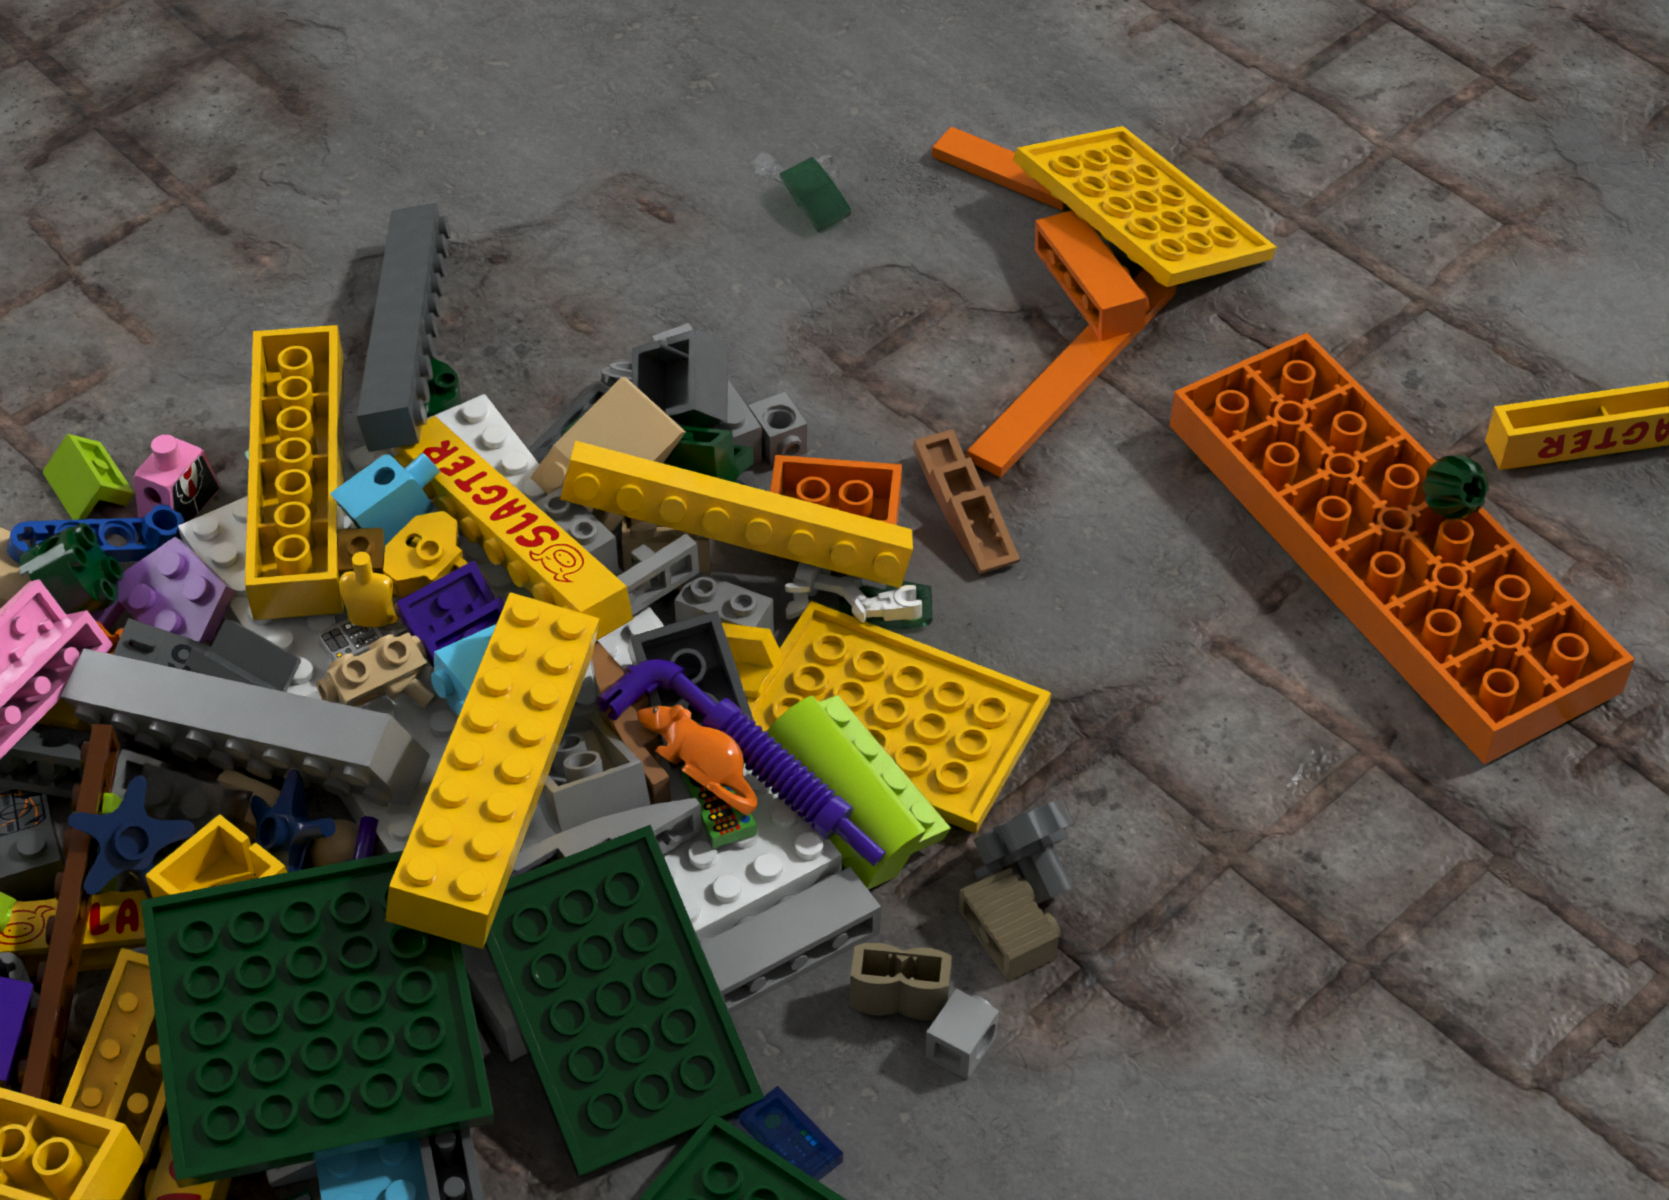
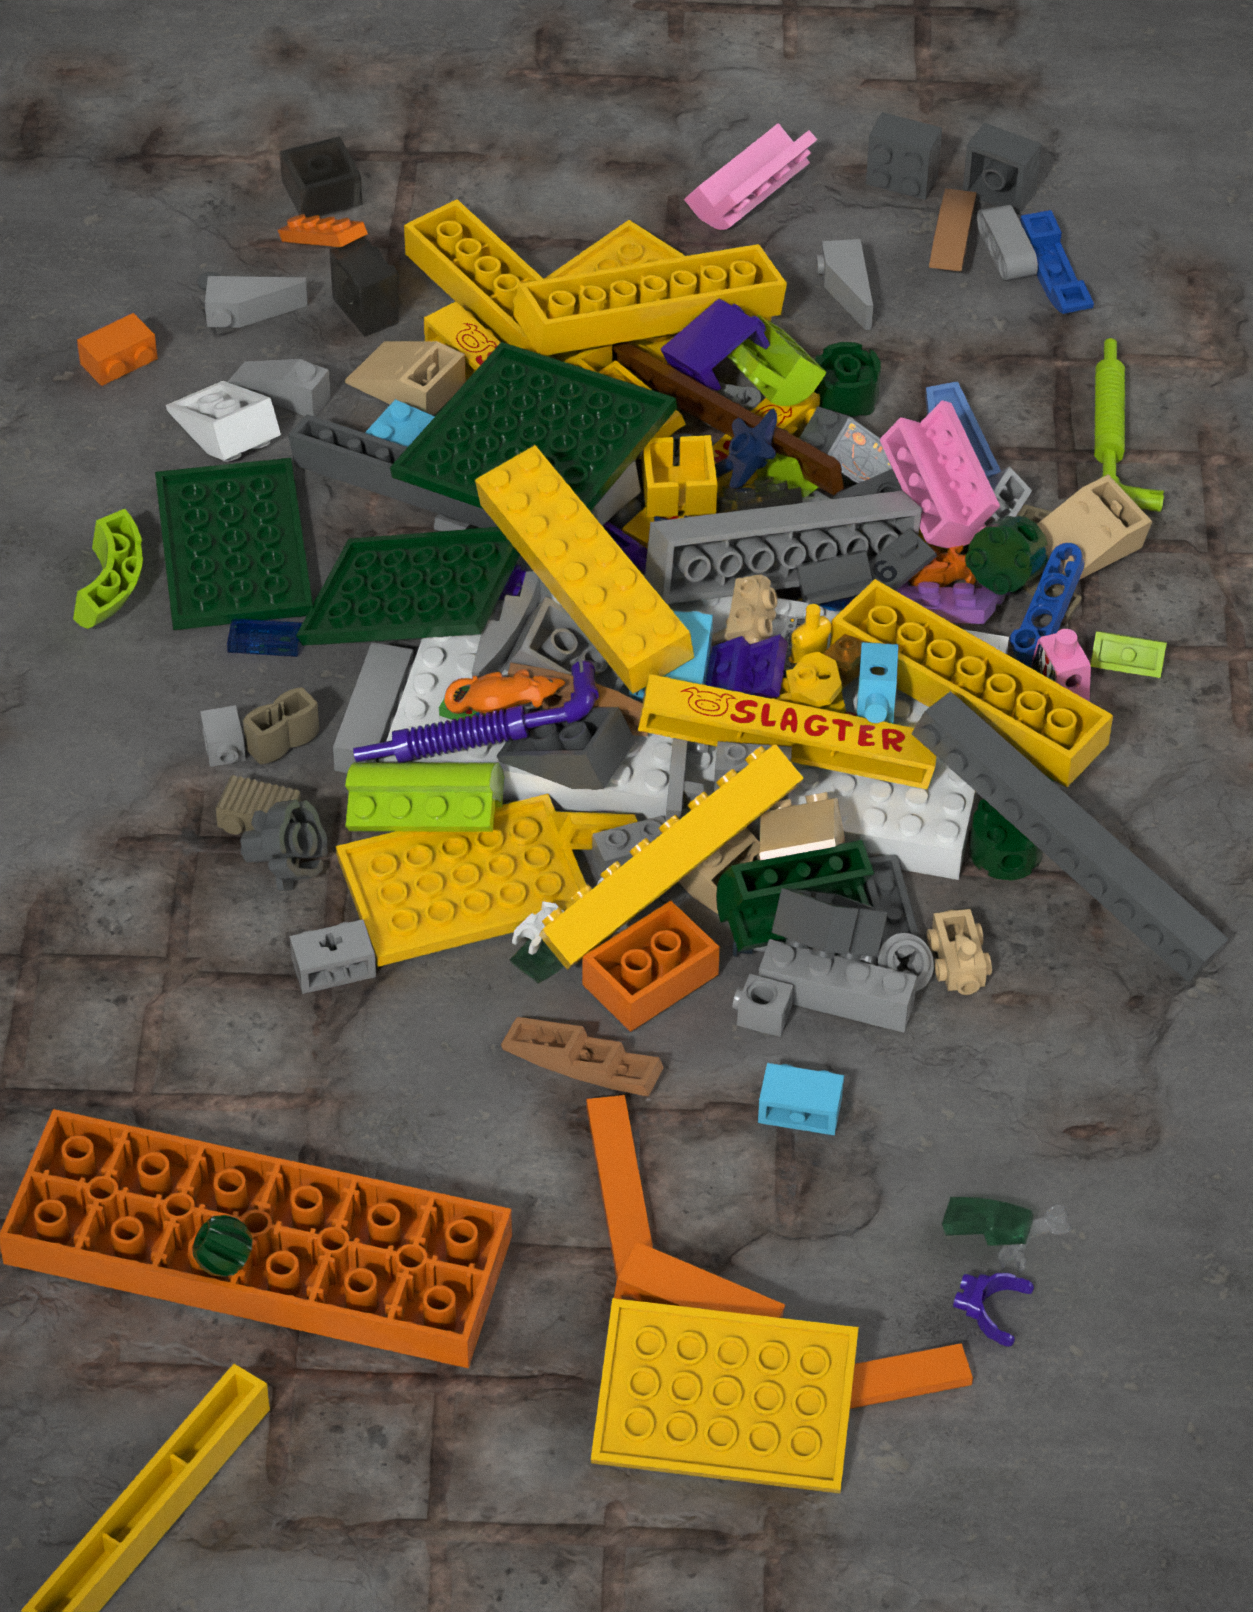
camera: 135 degrees right, 0 degrees up
none -> light grey brick [289,919,376,994]
none -> medium azure brick [758,1063,844,1136]
none -> tan brick [927,909,992,995]
none -> dark purple helmet [953,1273,1034,1347]

